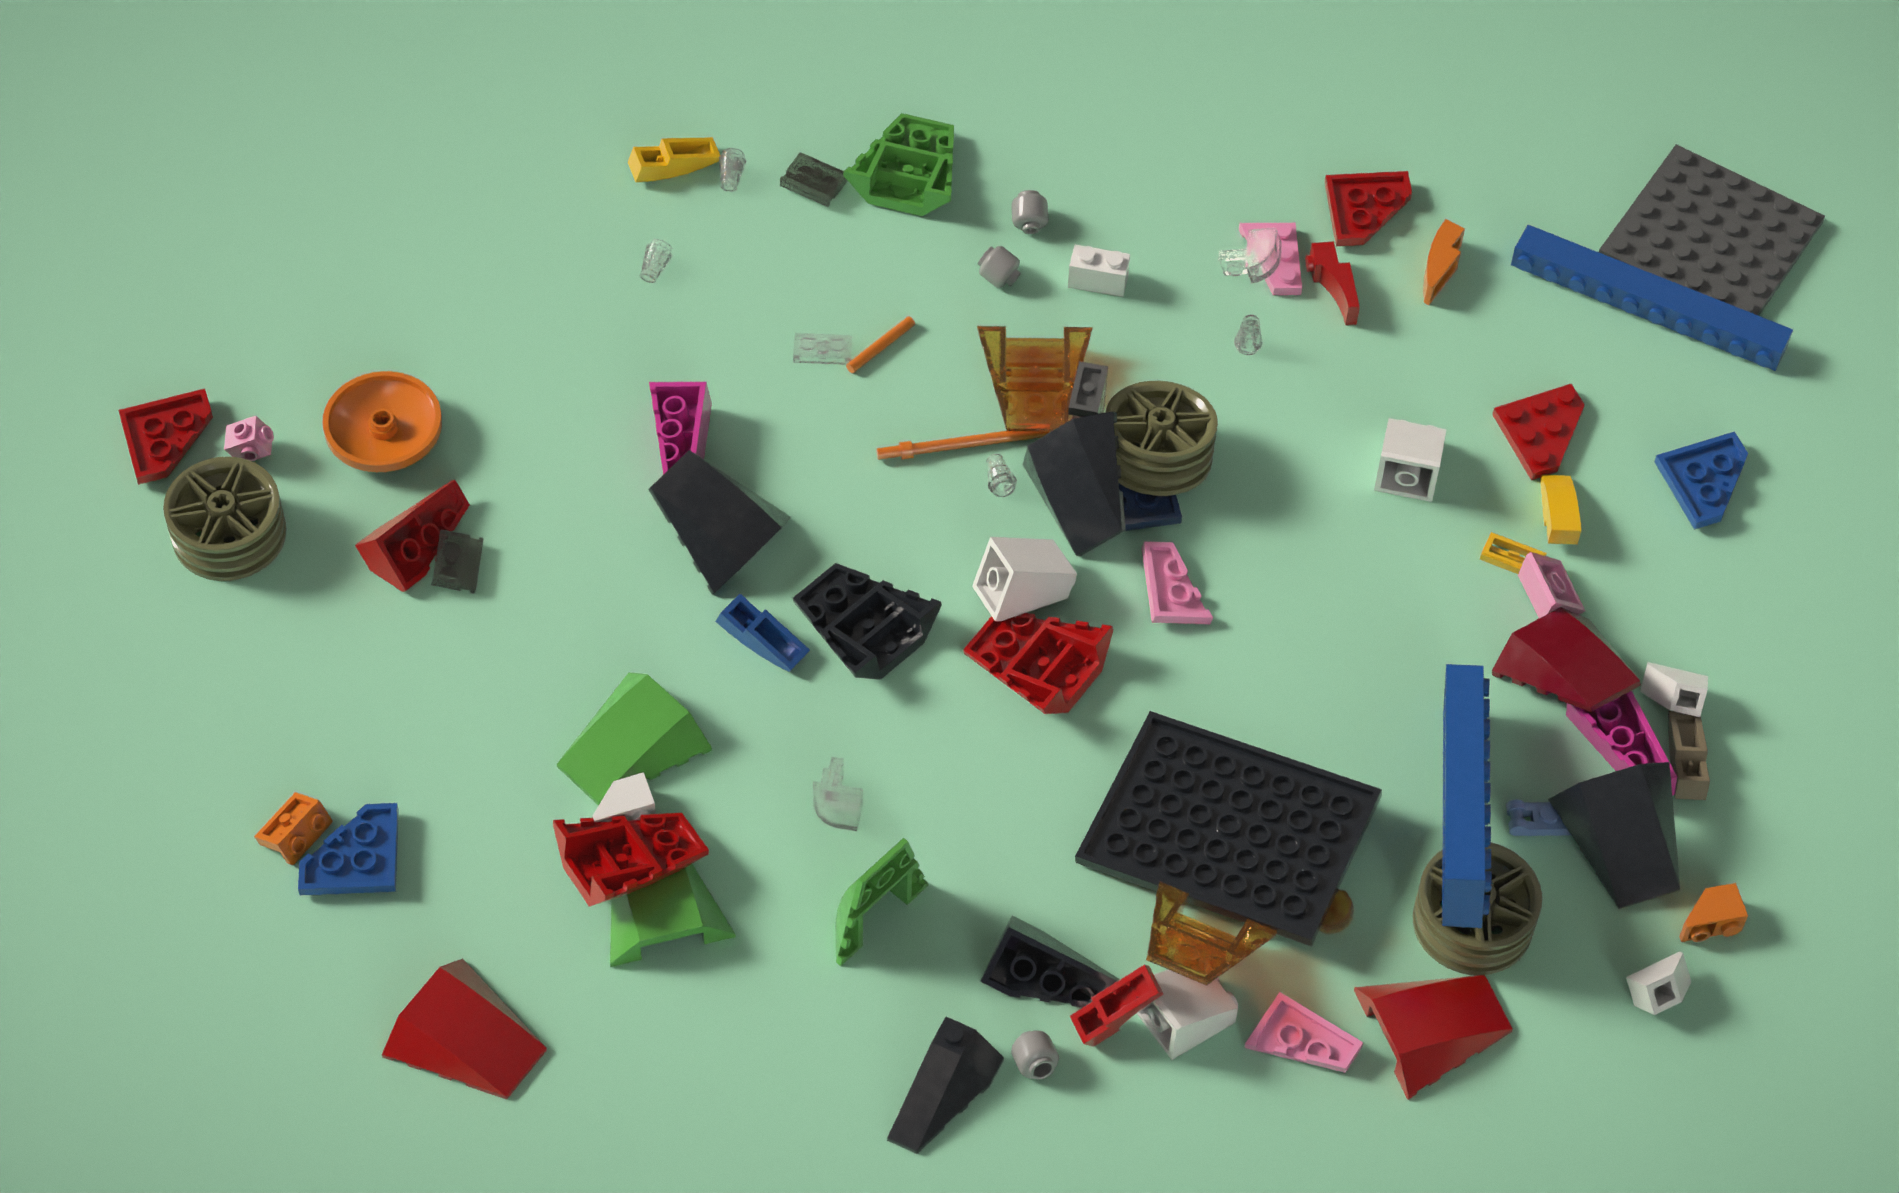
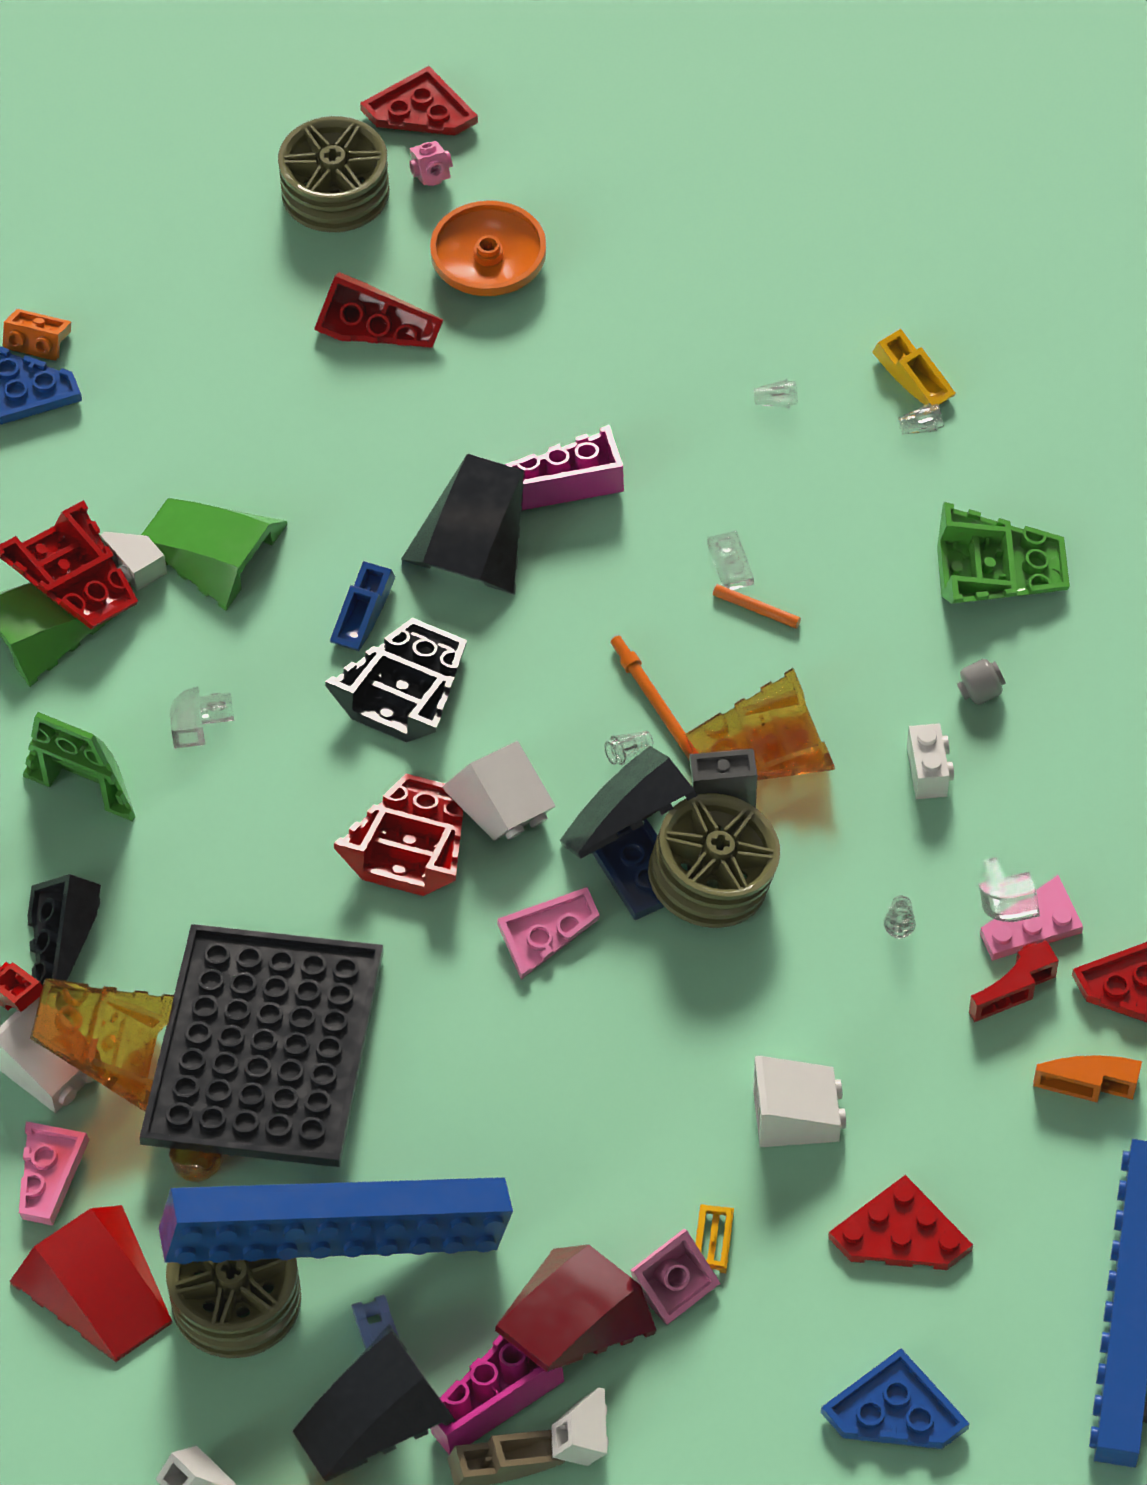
camera: 75 degrees right, 0 degrees up
clear smoke plate [431,529,484,594] -> none
clear smoke plate [780,152,847,207] -> none
light grey head [978,246,1021,288] -> none
yellow slope [1540,475,1582,545] -> none

